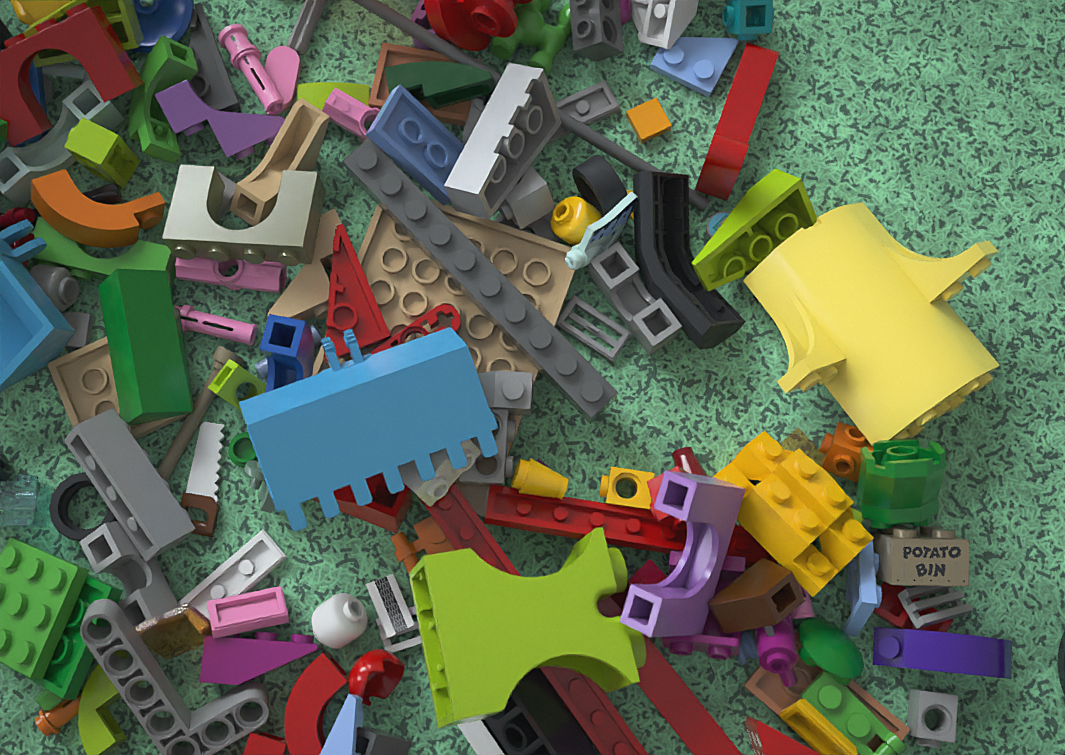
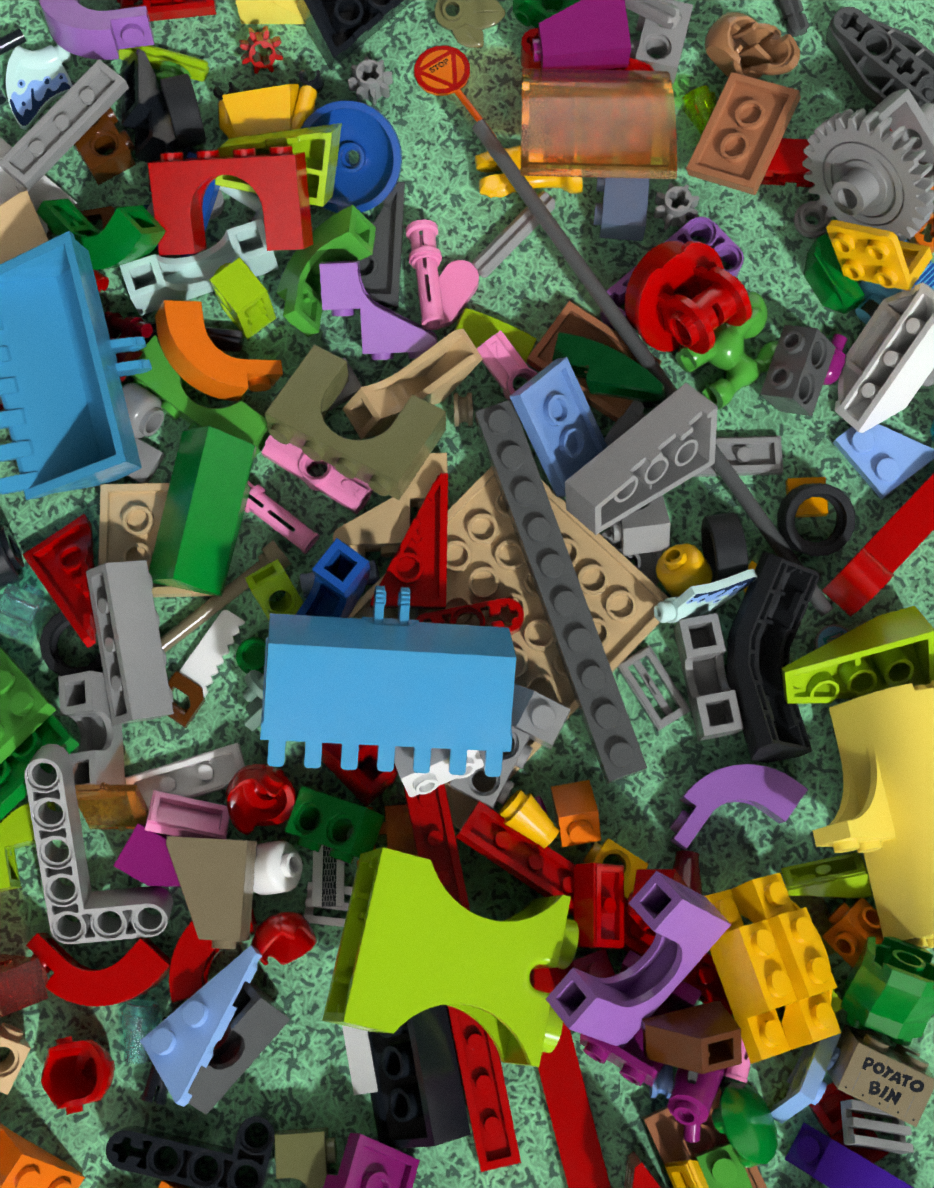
camera: 25 degrees right, 0 degrees up
none -> red wing [22,514,96,648]
none -> dark tan slope [166,836,257,949]
none -> red cap [226,763,296,835]
none -> green brick [285,786,385,864]
none -> dark tan bush [453,392,473,427]
none -> orange brick [551,780,601,848]
none -> red slope [574,863,624,948]
none -> medium lavender arch [669,764,808,850]
none -> black tyre [777,483,855,556]
none -> lime slope [781,852,872,898]

